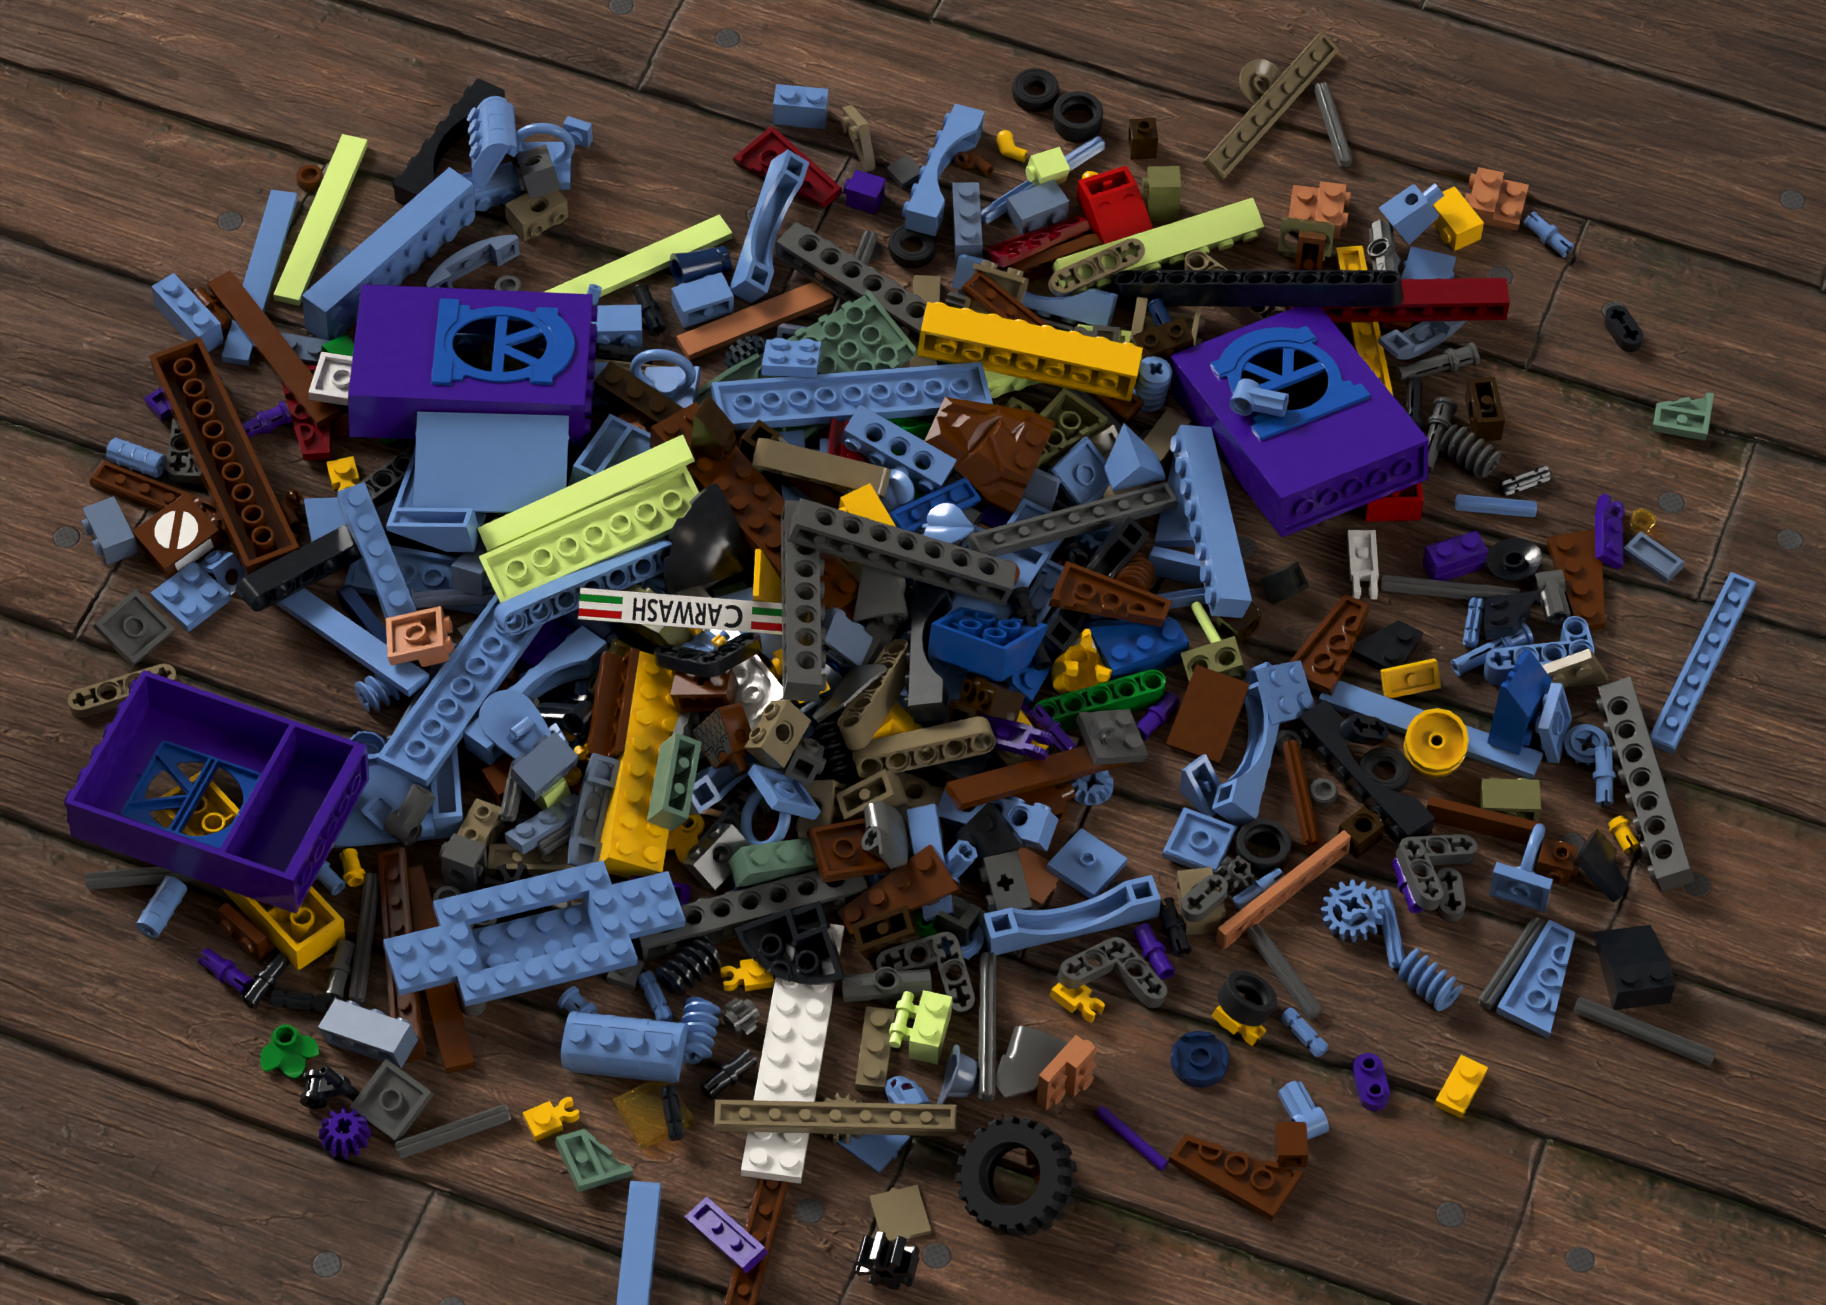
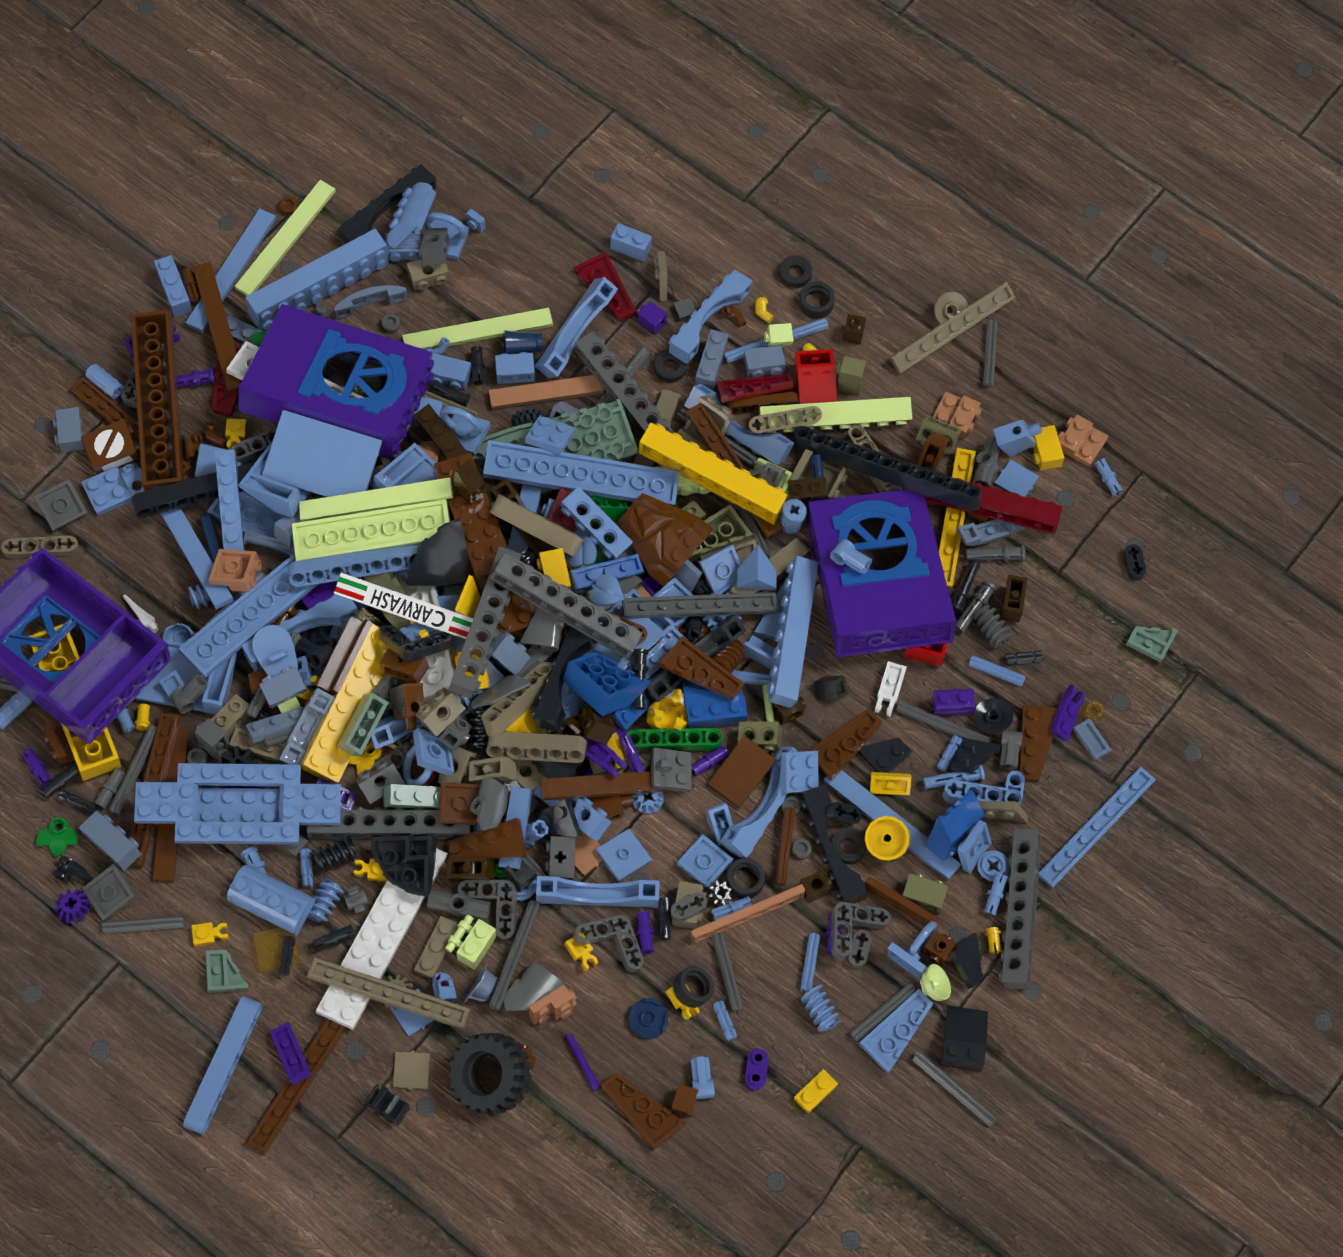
camera: 15 degrees right, 10 degrees up
medium blue gear [1321,880,1386,942] -> none
none -> reddish brown arm [204,422,226,448]
none -> yellowish green piece [920,964,951,1001]

